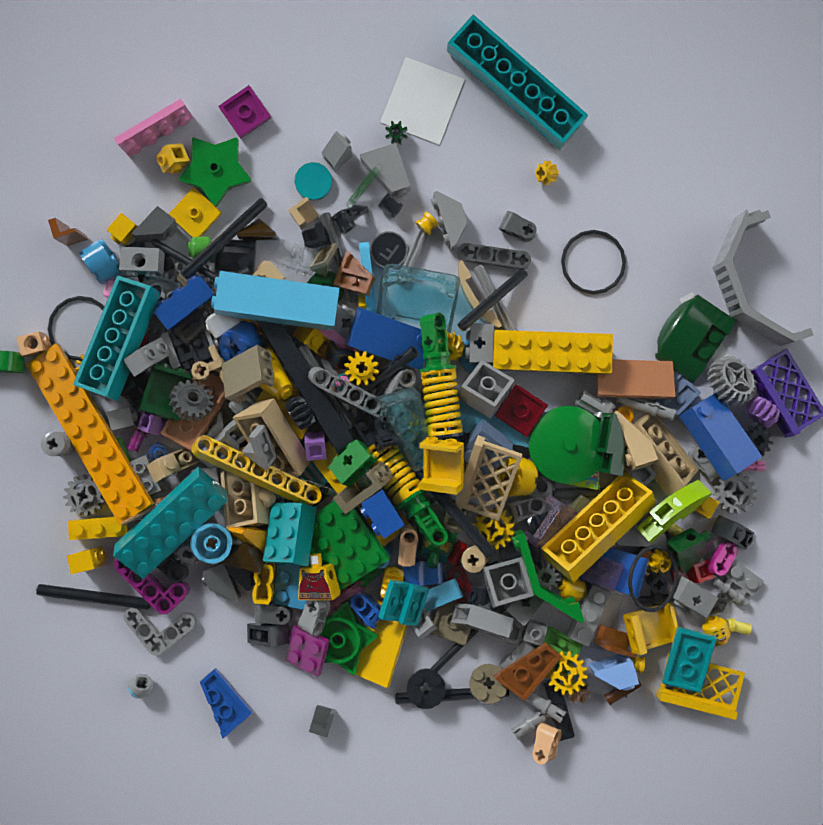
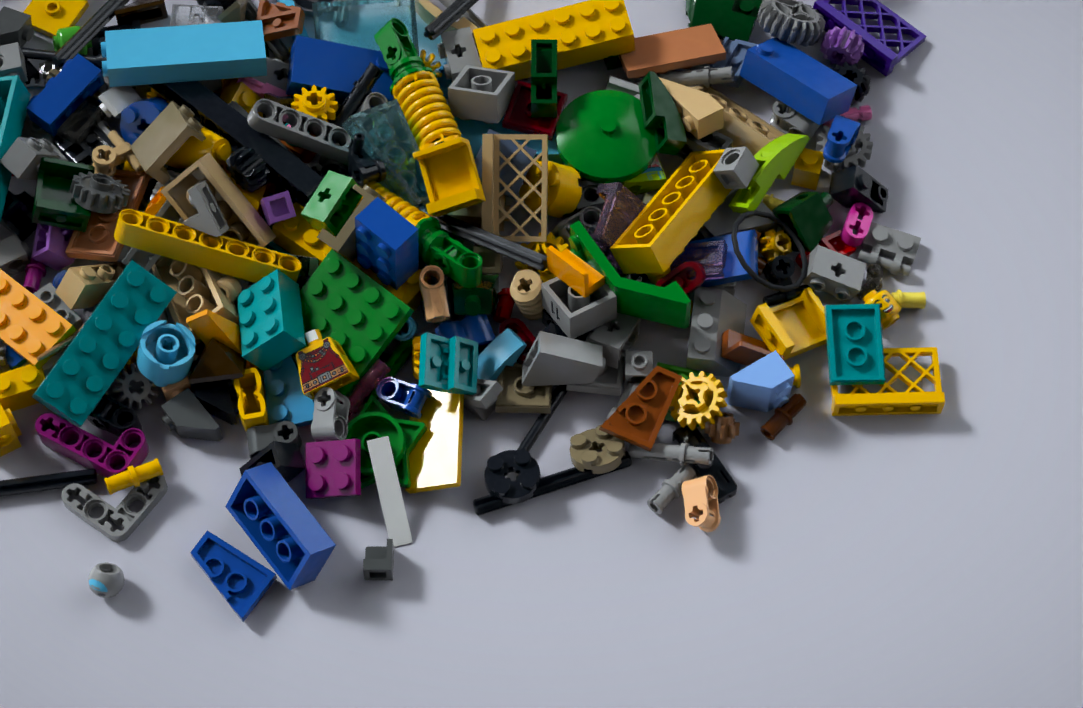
camera: 15 degrees left, 25 degrees down
none -> yellow pin [104,458,163,495]
none -> light orange tile [145,186,166,216]
none -> blue brick [225,462,336,590]
none -> white sticker [367,436,413,547]
none -> dark green slope [531,39,557,118]
none -> light orange panel [546,245,605,298]
none -> dark red plate [656,261,706,295]
none -> light grey brick [713,146,759,189]
none -> blue piece [823,114,861,163]

